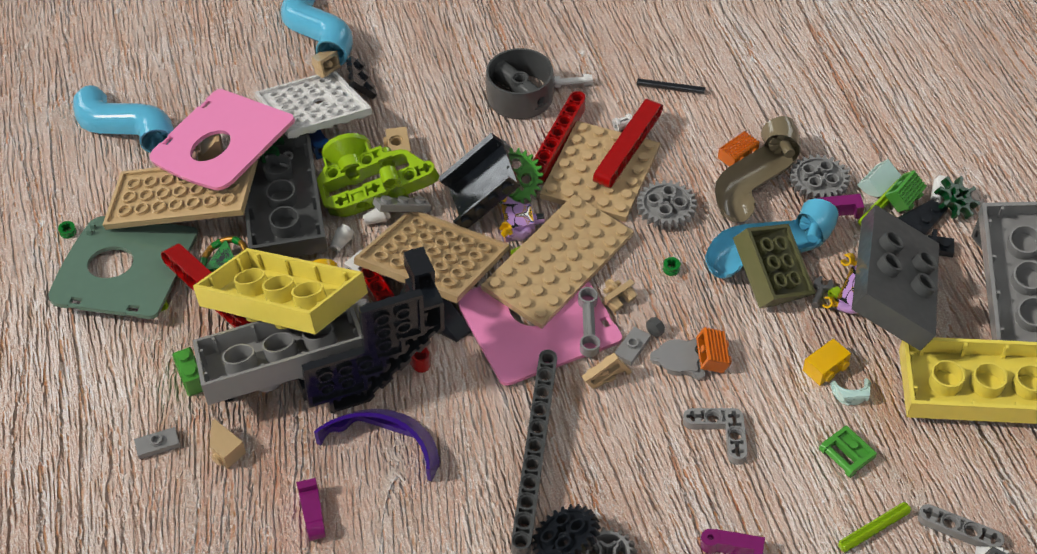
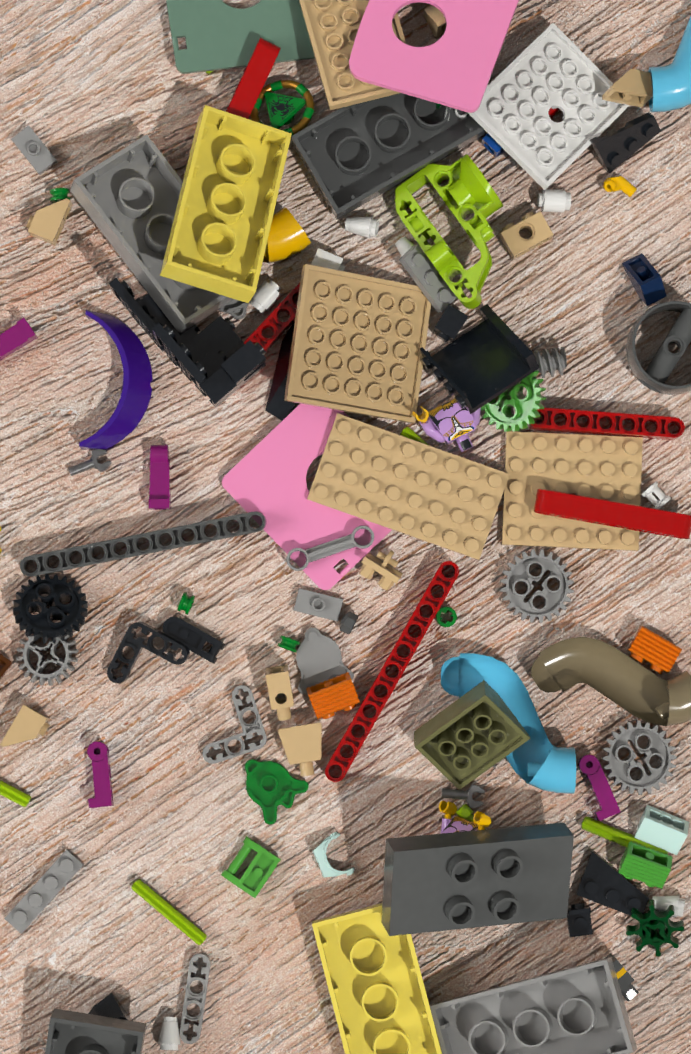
camera: 65 degrees right, 35 degrees up
bright green brick [172,347,203,396] -> none
tan wing [582,352,632,389] -> none
yellow brick [802,338,851,386] -> none
none -> green bush [49,188,70,203]
none -> flat silver bar [68,449,112,476]
none -> black beam [107,622,190,683]
none -> magenta leg [149,444,171,510]
none -> black plate [163,617,226,664]
none -> green bush [177,592,195,615]
none -> green tile [245,759,309,825]
none -> tan torso [265,665,294,721]
none -> green bush [277,635,300,653]
none -> tan torso [278,722,322,777]
none -> red beam [325,561,459,782]
none -> black brick [434,304,468,342]
none -> white brick [537,189,571,213]
none -> yellow arm [603,176,637,197]
none -> dark blue slope [622,253,667,306]

